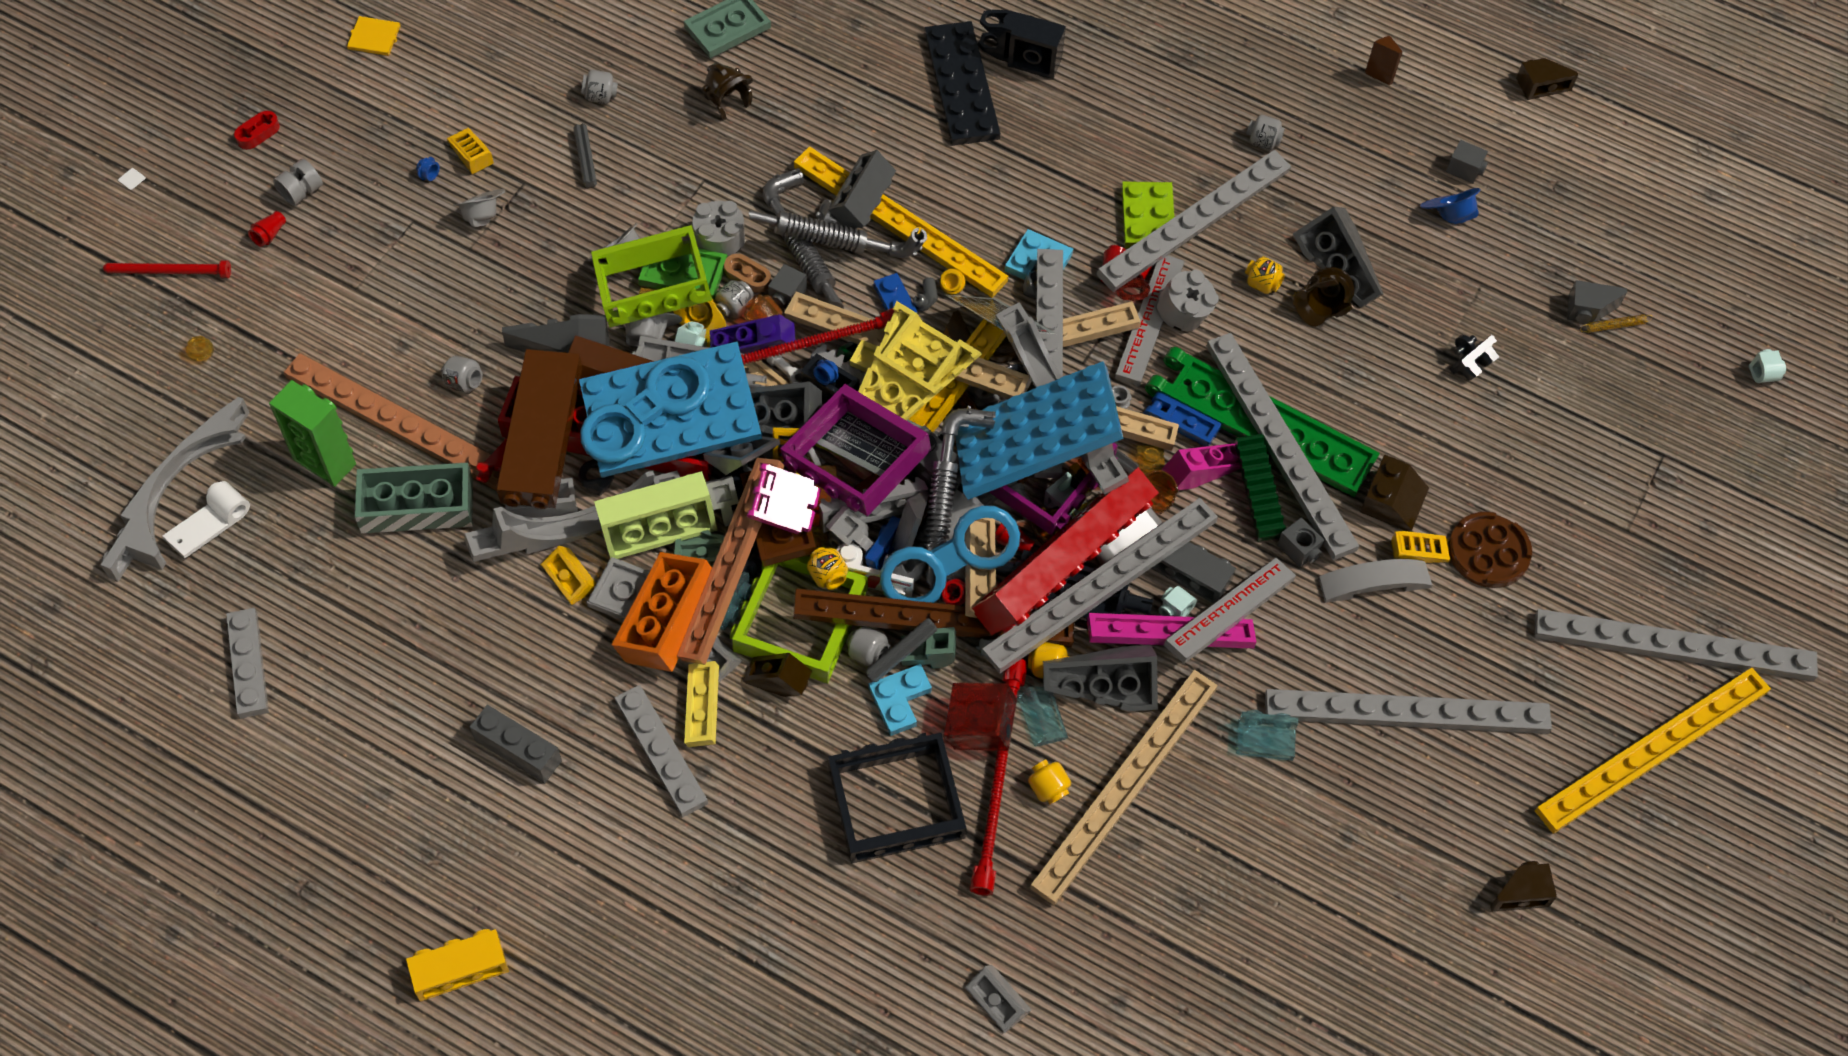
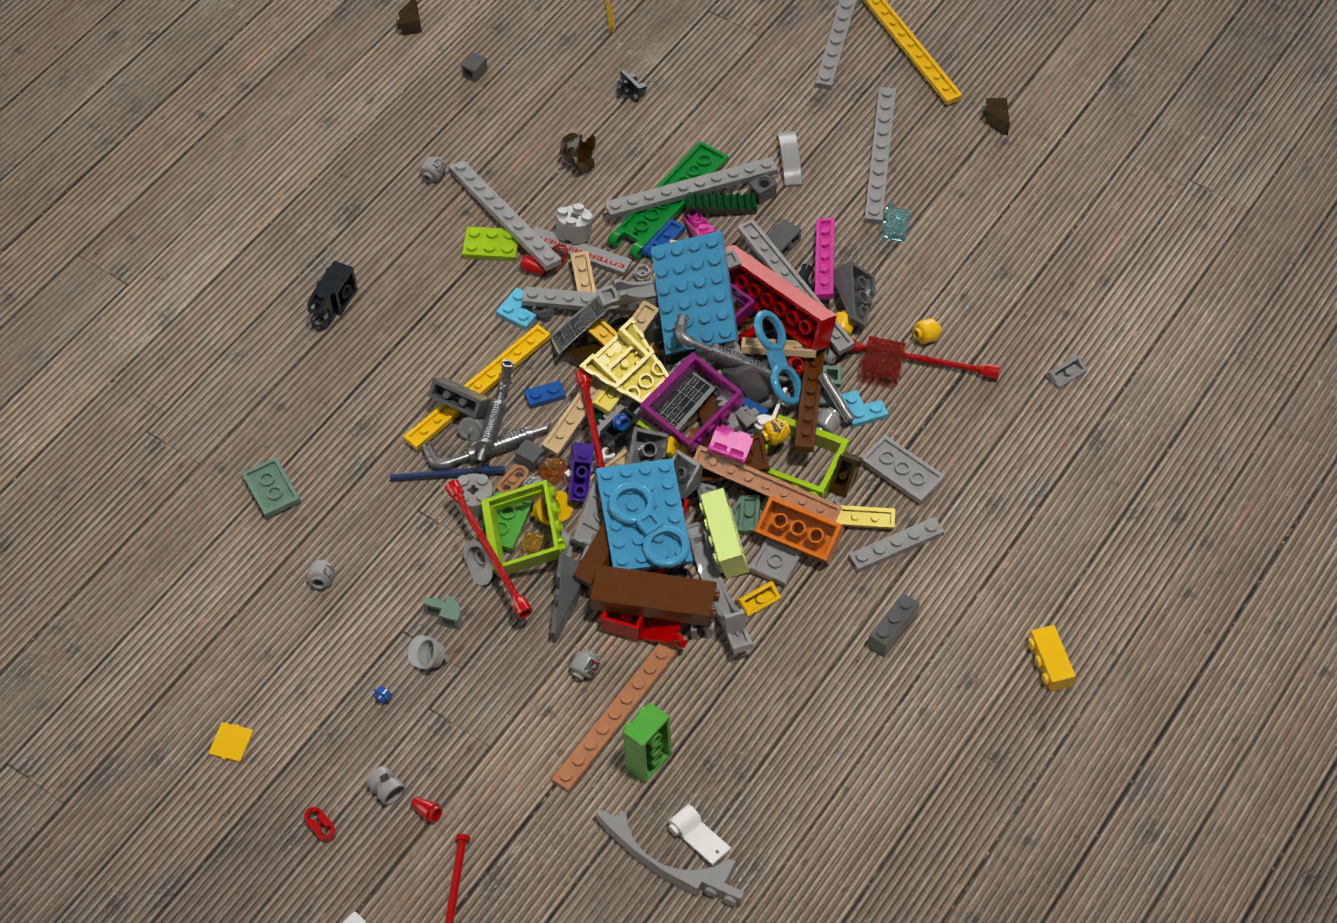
camera: 80 degrees left, 5 degrees down
clear yellow plate [186,336,214,362] -> none
light grey plate [226,608,269,719] -> none
sand green brick [355,463,473,533] -> none
yellow slope [447,127,494,174] -> none
dark grey axle [574,123,597,188] -> none
light aqua plate [675,322,707,347] -> none
dark brown helmet [702,63,753,121] -> none
black window [828,733,967,864] -> none
dark grey arm [913,277,938,311] -> none
black plate [924,21,1001,146] -> none
yellow plate [940,269,966,295] -> none
clear light blue slope [1018,687,1068,746] -> none
tan plate [1030,670,1218,906] -> none
light aqua plate [1158,586,1197,617] -> none
light grey tile [1164,558,1296,664] -> none
yellow head [1245,256,1285,294] -> none
dark grey wedge [1293,206,1383,308] -> none
dark brown slope [1360,454,1429,532] -> none
reddish brown slope [1365,35,1403,85] -> none
yellow slope [1391,531,1450,563] -> none
blue piece [1420,188,1481,224] -> none
reddish brown tile [1448,512,1532,588] -> none
dark grey slope [1567,280,1627,324] -> none
none -> dark blue bar [390,465,505,481]
none -> sand green brick [423,596,462,630]
none -> red hose [445,480,533,619]
none -> light grey plate [862,434,945,505]

